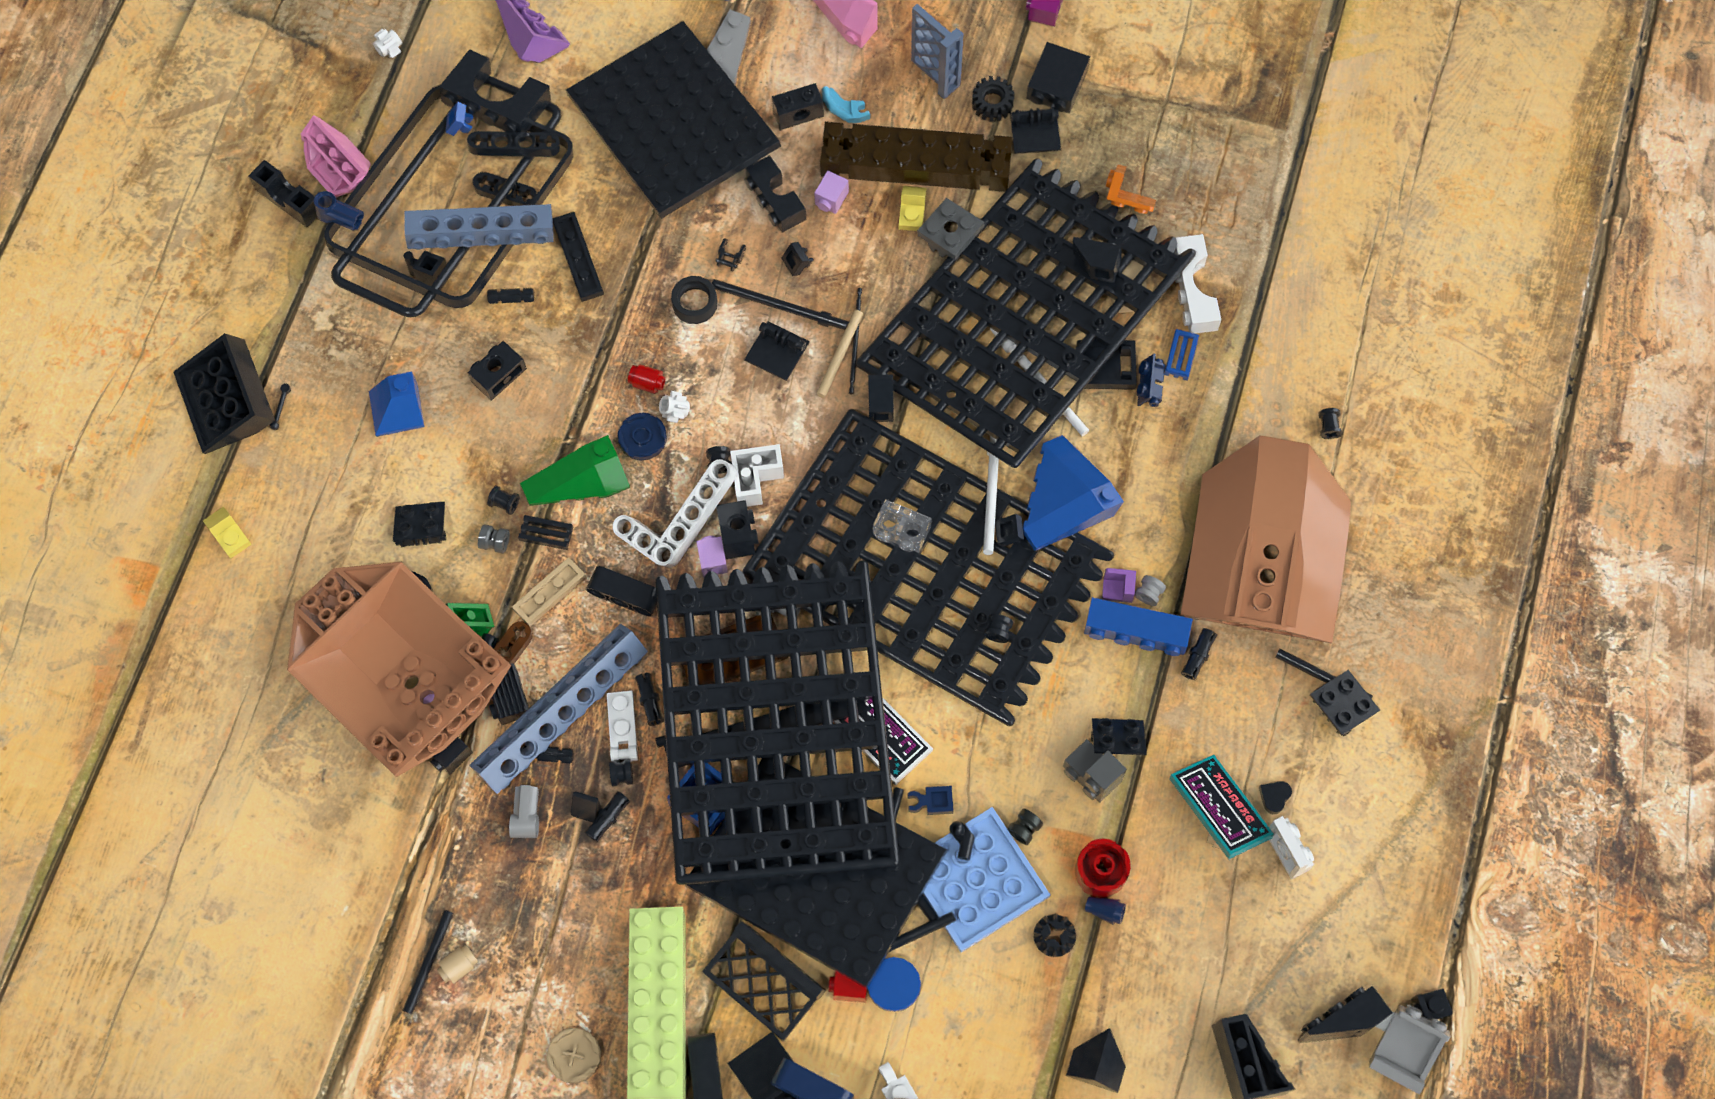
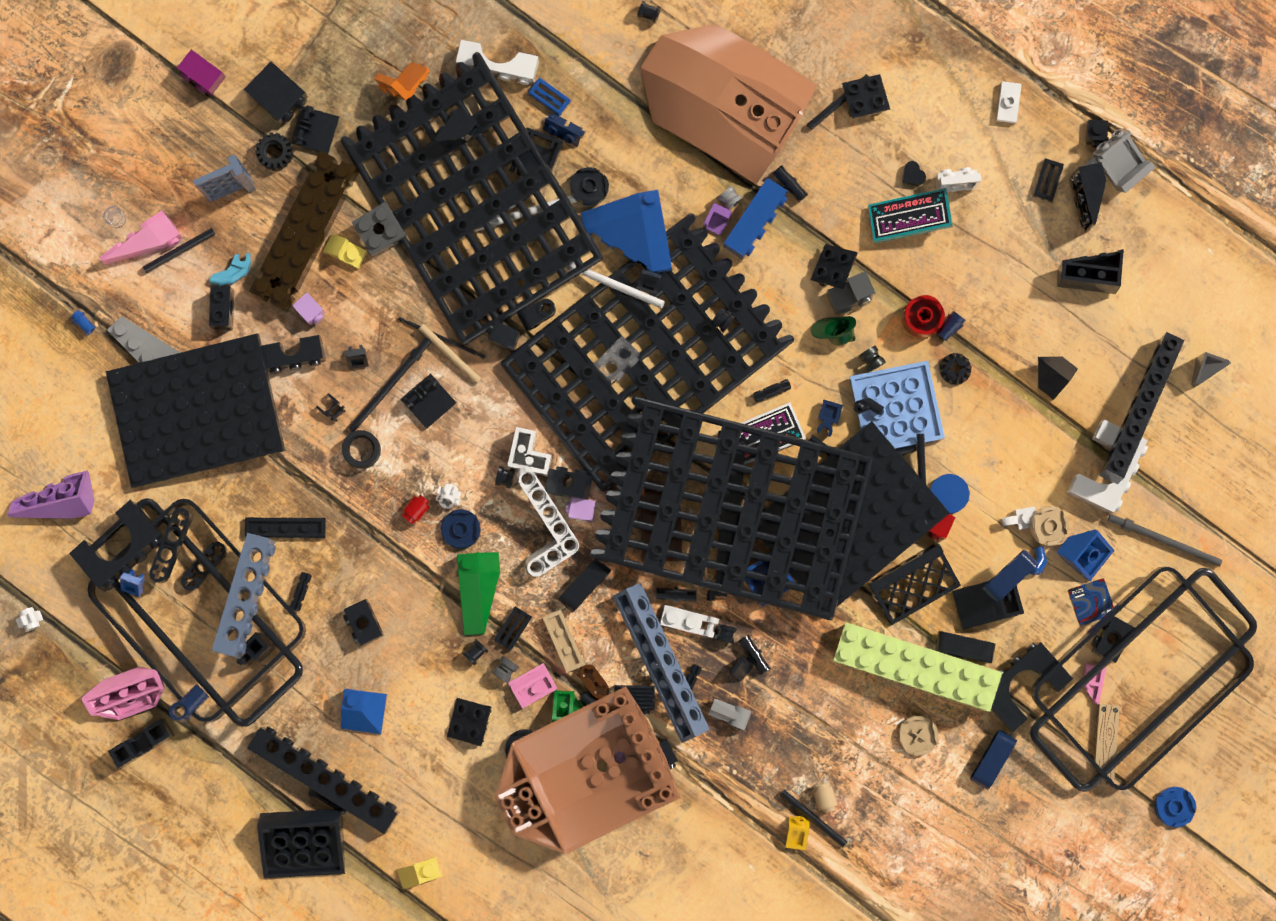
camera: 70 degrees left, 15 degrees up
none -> black bar [143,228,216,273]
none -> black brick [247,726,399,834]
none -> bright pink plate [508,663,558,709]
none -> black piece [517,299,556,332]
none -> black tile [569,167,609,206]
none -> black axle [753,379,791,403]
none -> yellow bracket [786,816,809,850]
none -> dark green piece [810,316,856,346]
none -> white plate [996,81,1022,124]
none -> black tile [1033,158,1064,202]

